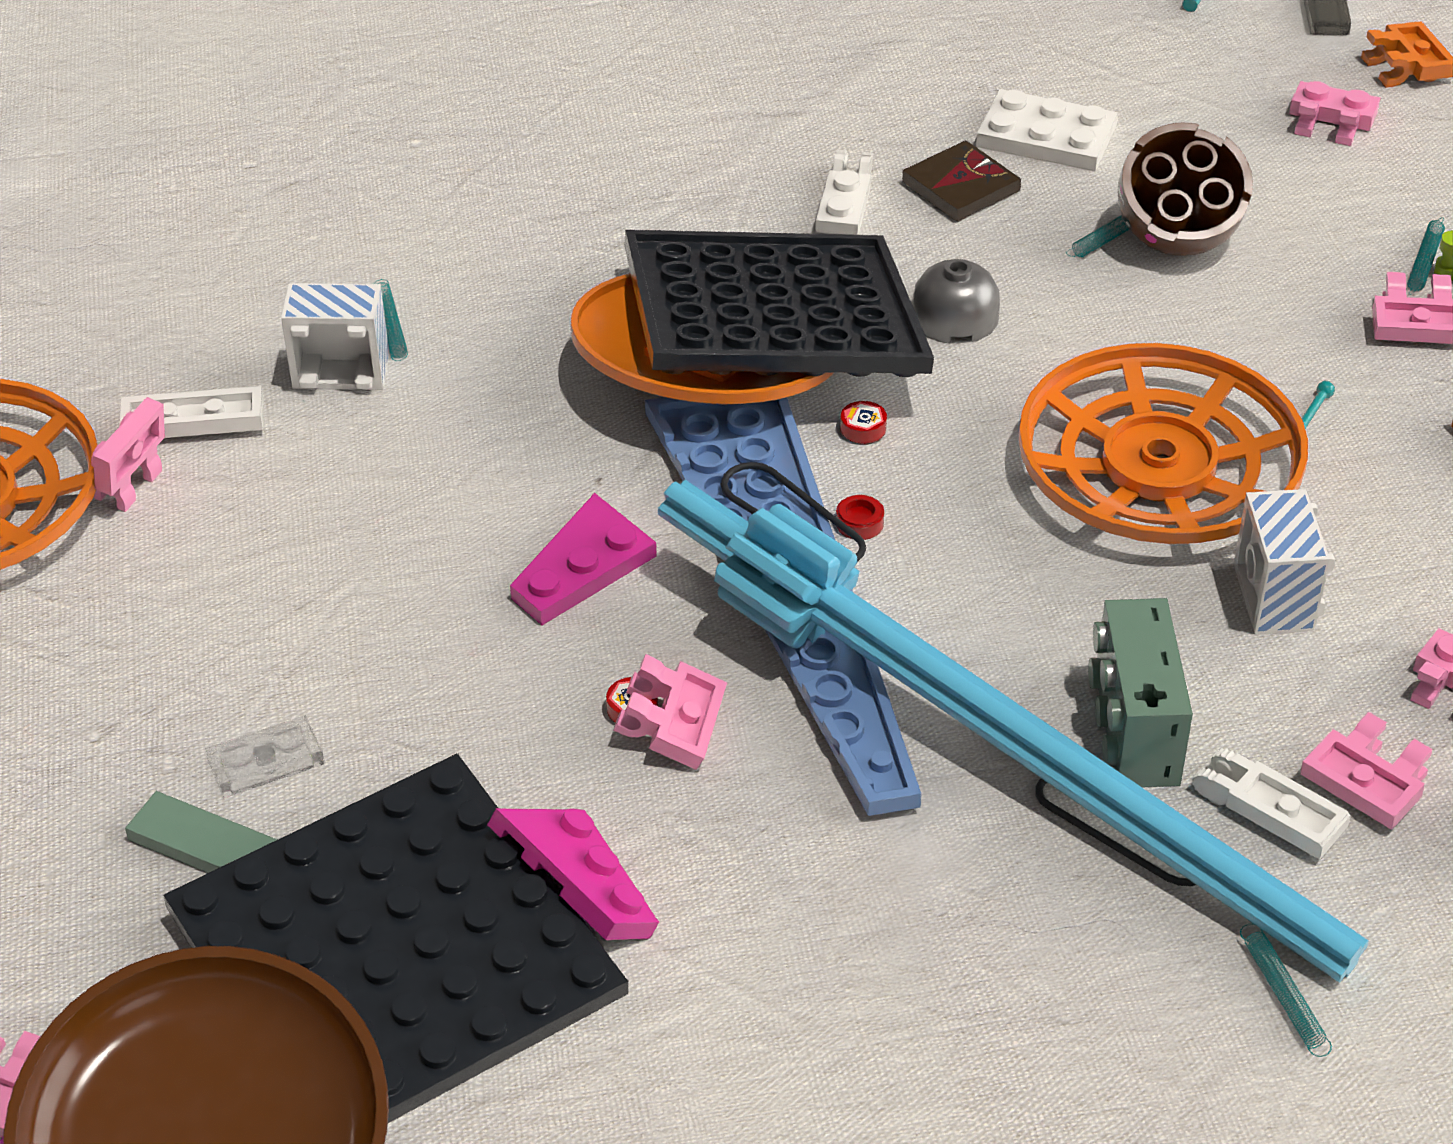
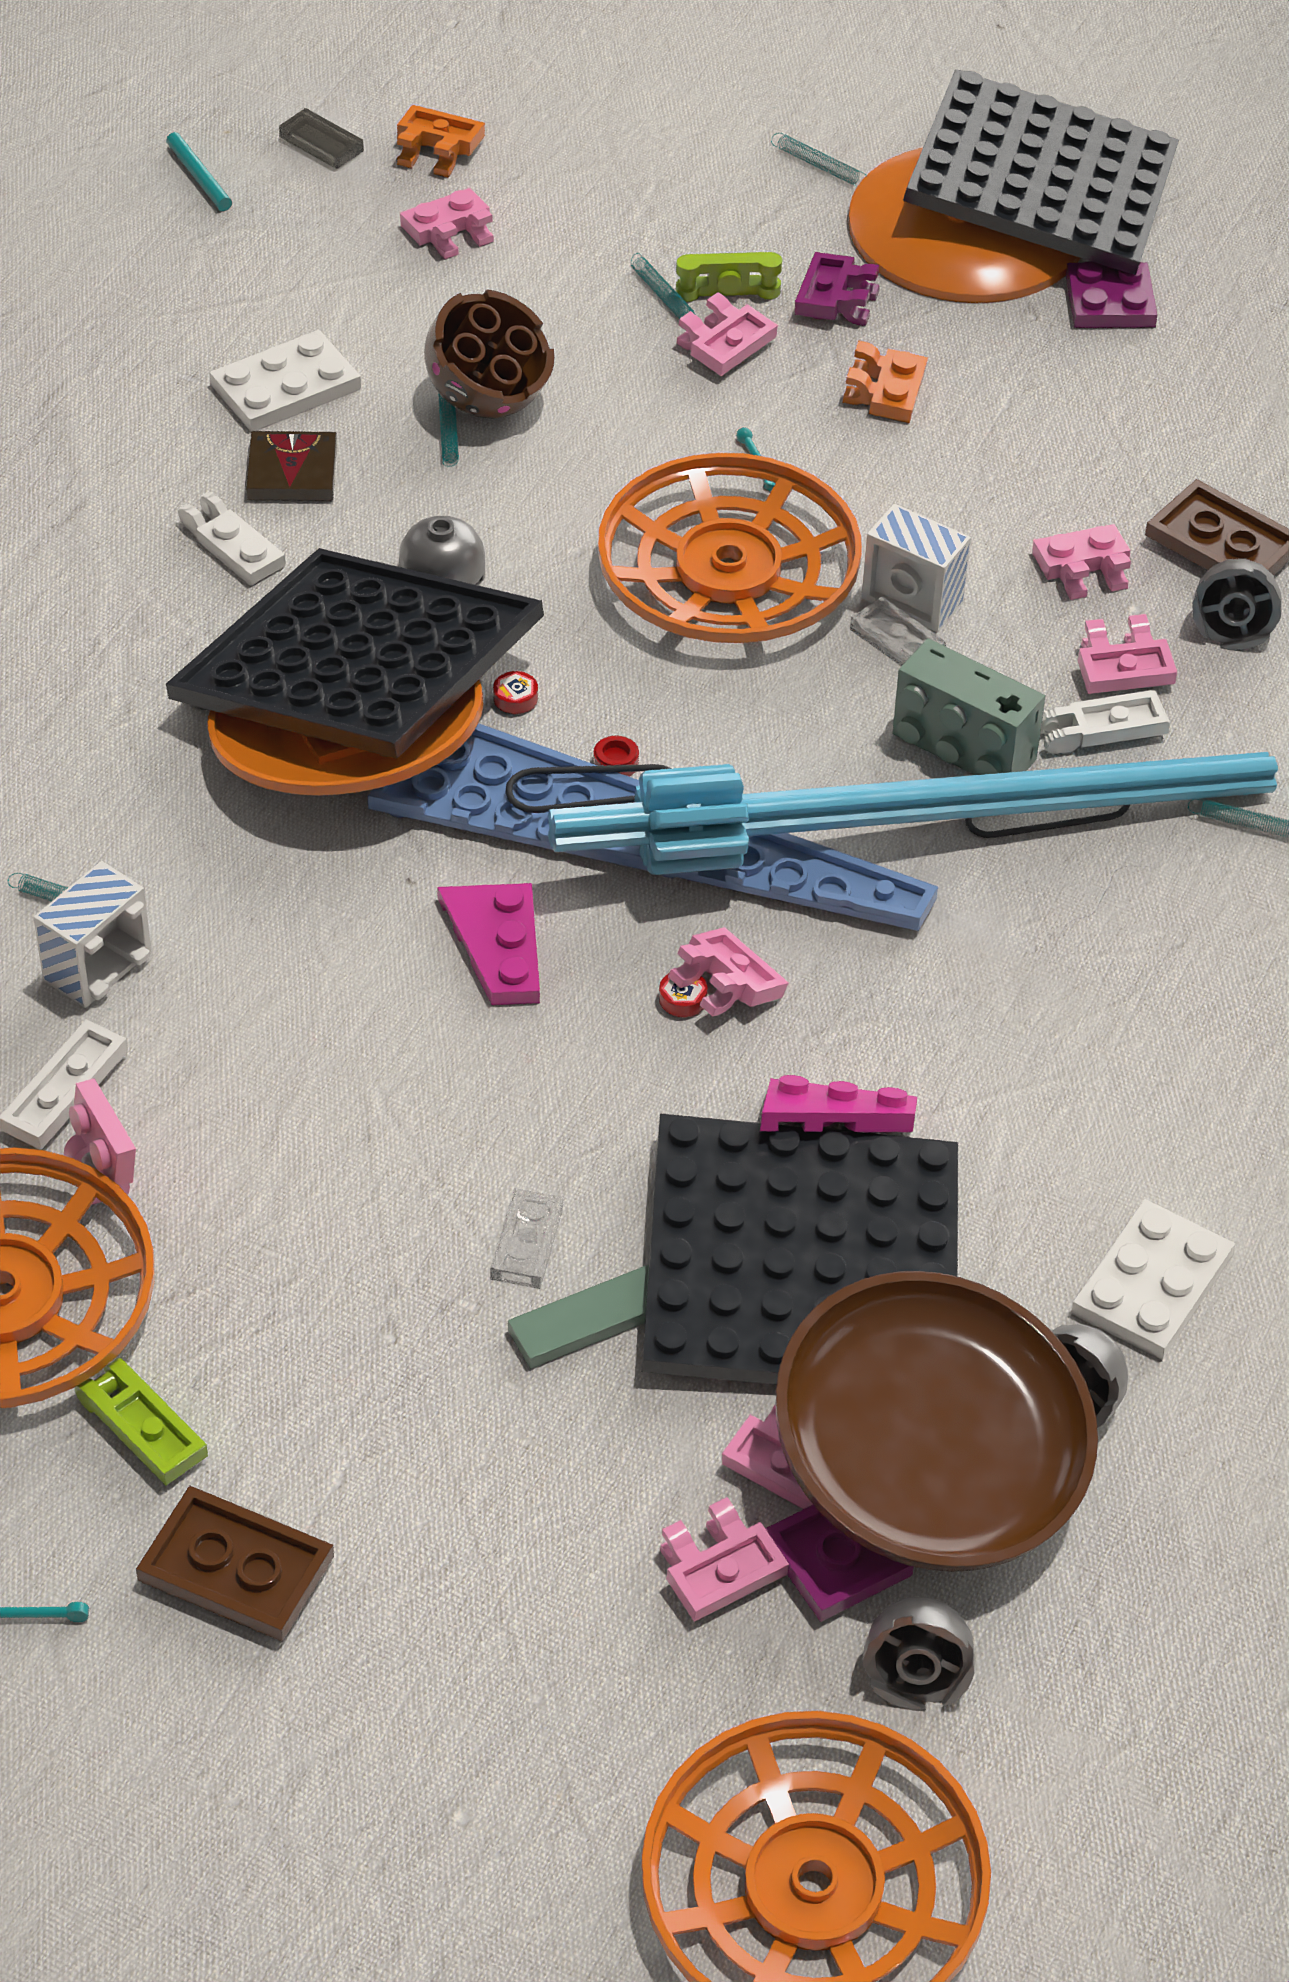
camera: 55 degrees left, 5 degrees up
none -> clear plate [850,596,946,666]

